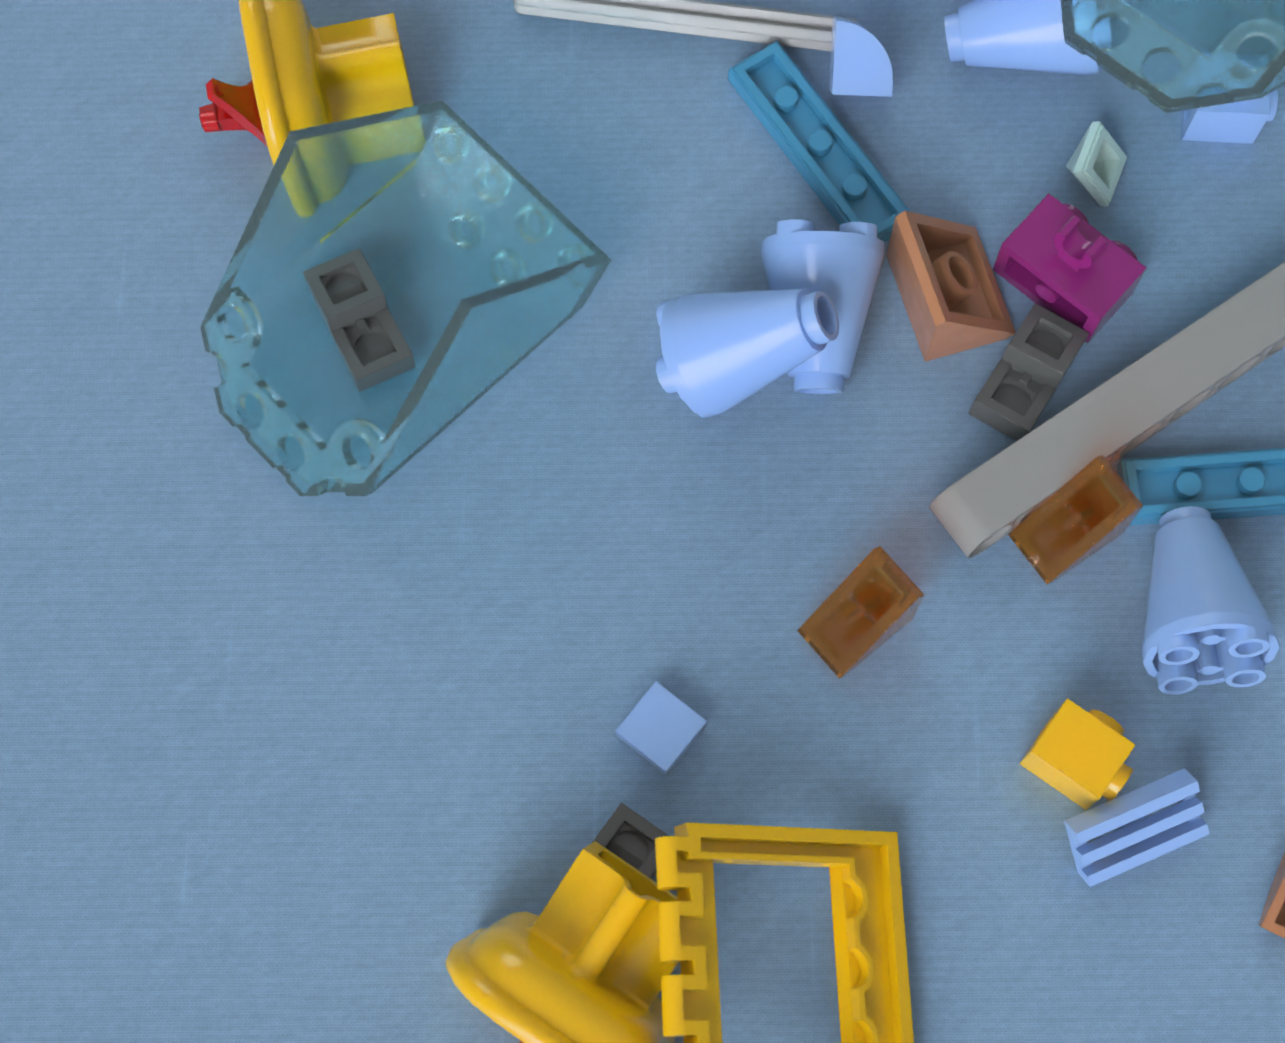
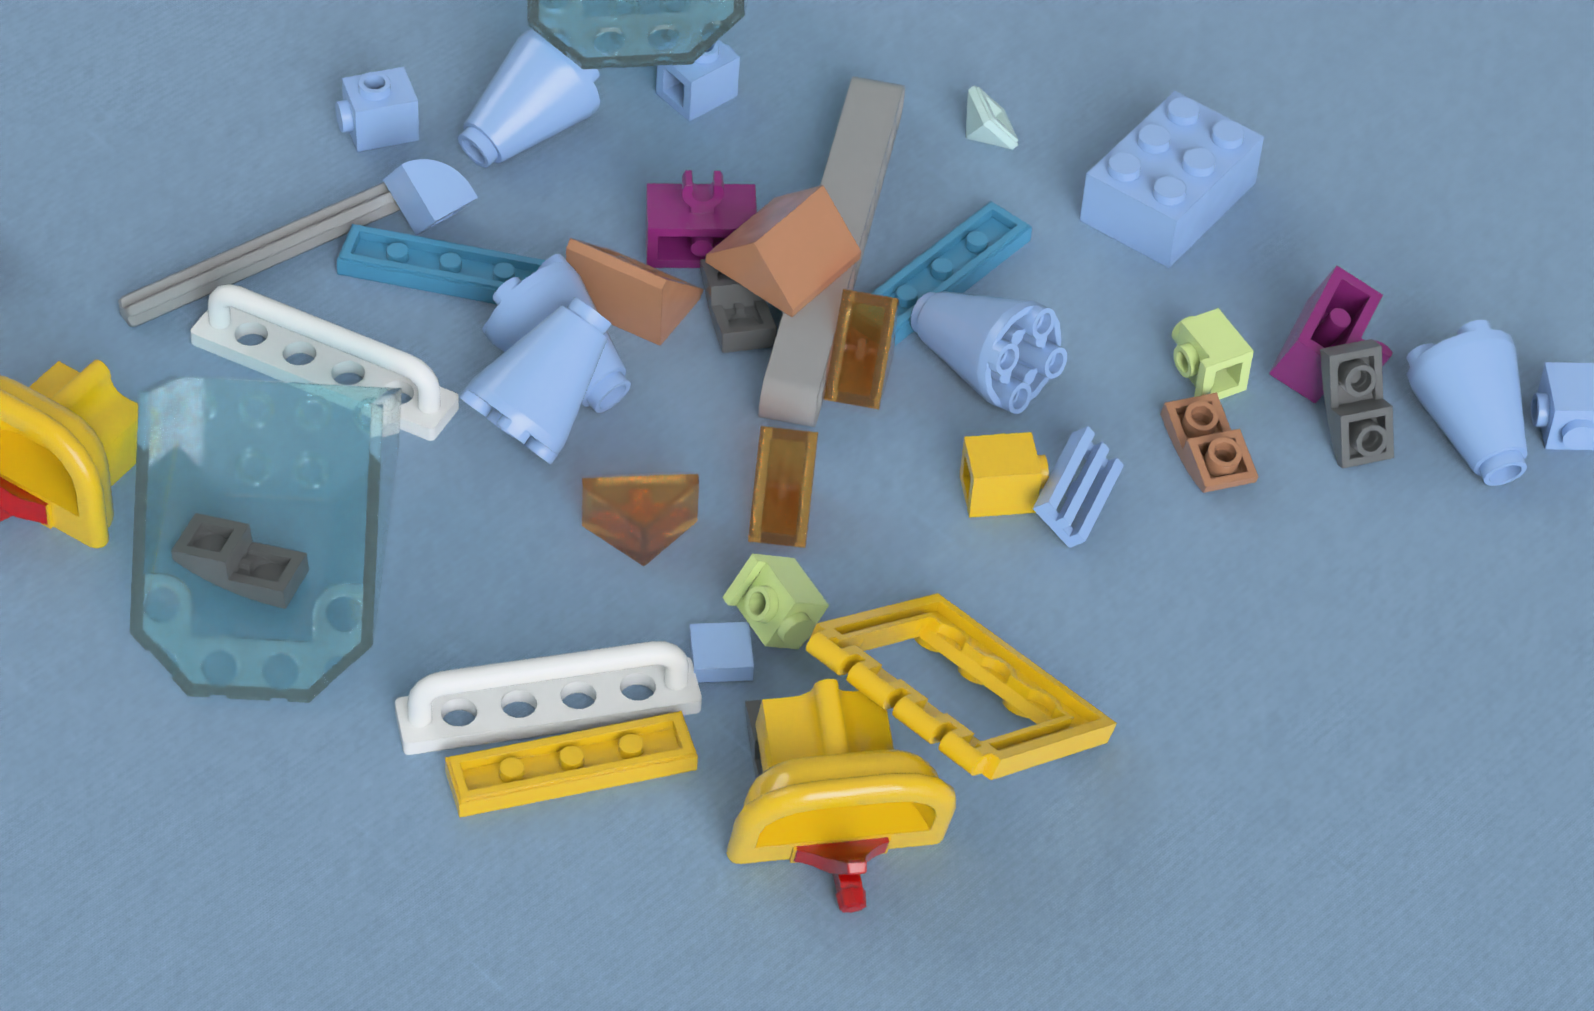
camera: 50 degrees left, 25 degrees down
light aqua slope [1066,121,1127,207] -> none
none -> white piece [190,284,459,441]
none -> white piece [395,641,702,755]
none -> yellow tile [445,711,698,818]
none -> clear orange slope [581,474,699,566]
none -> nougat slope [705,185,861,317]
none -> yellowish green brick [722,553,829,649]

